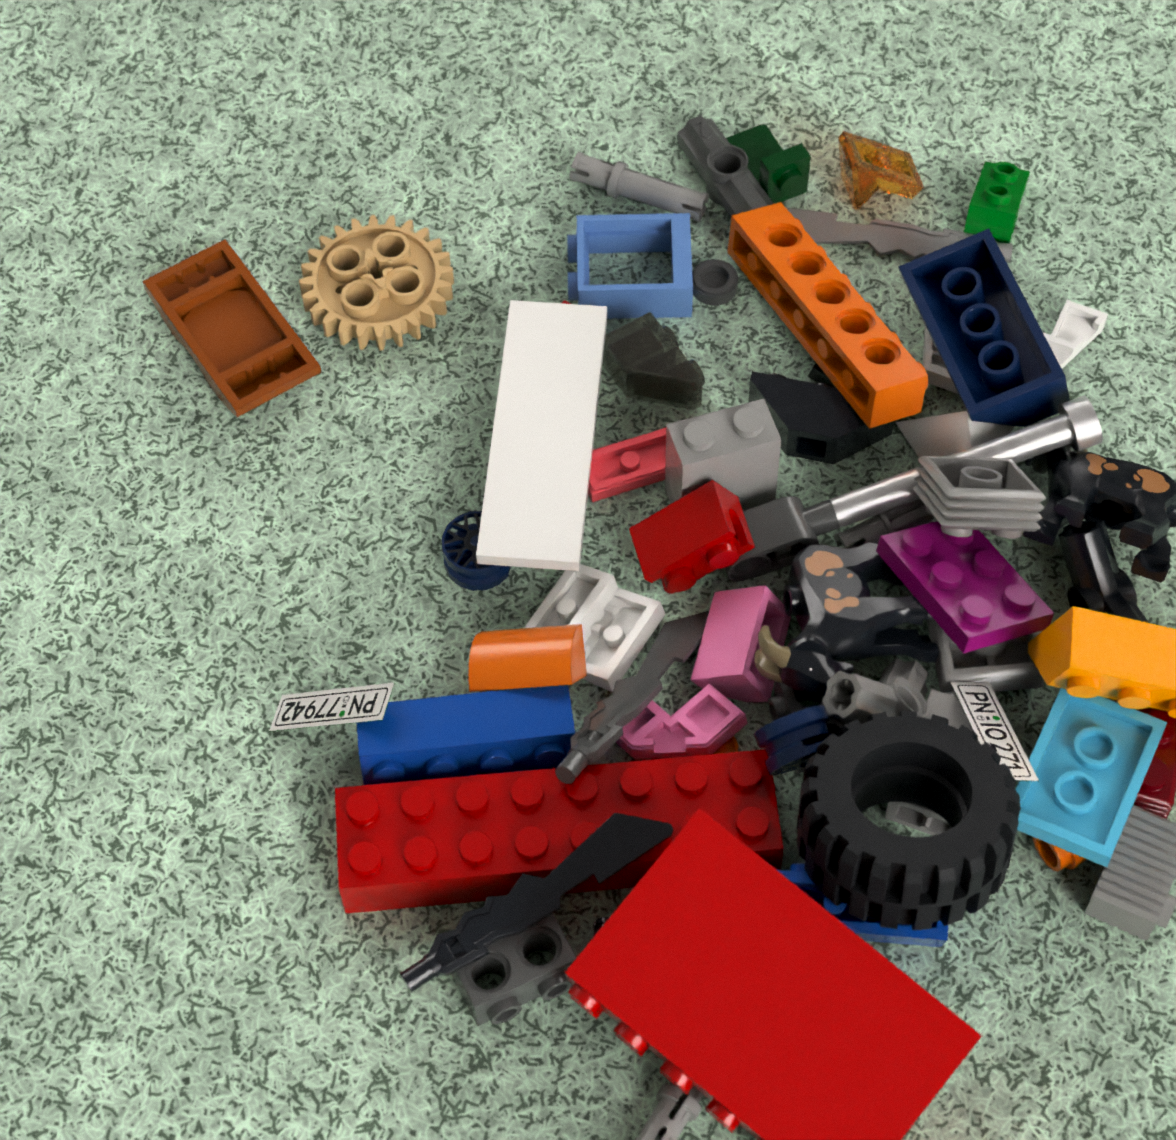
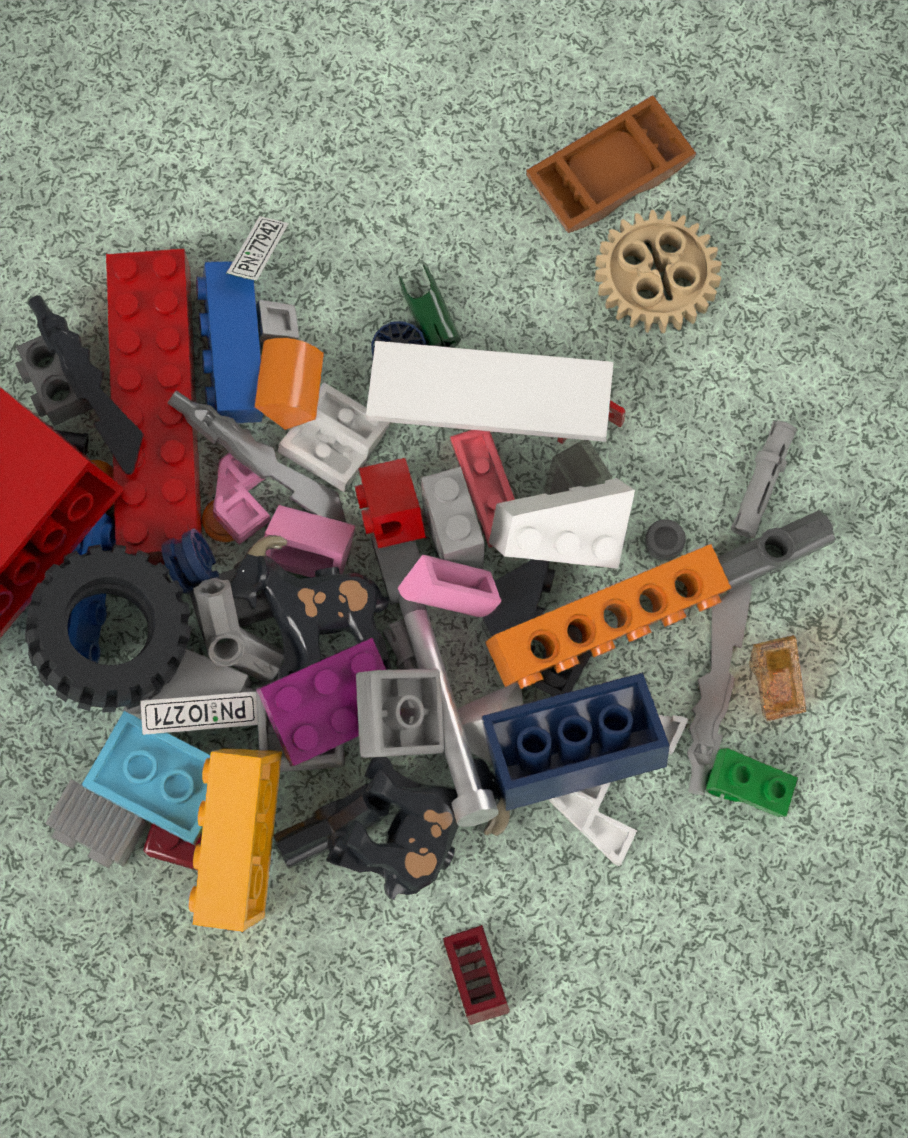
camera: 90 degrees right, 15 degrees up
medium blue window [567,213,693,319] -> none
dark green bracket [726,124,811,204] -> none
none -> light grey plate [256,300,299,342]
none -> bright pink brick [398,554,501,617]
none -> dark green piece [399,264,461,348]
none -> white wedge [489,478,635,569]

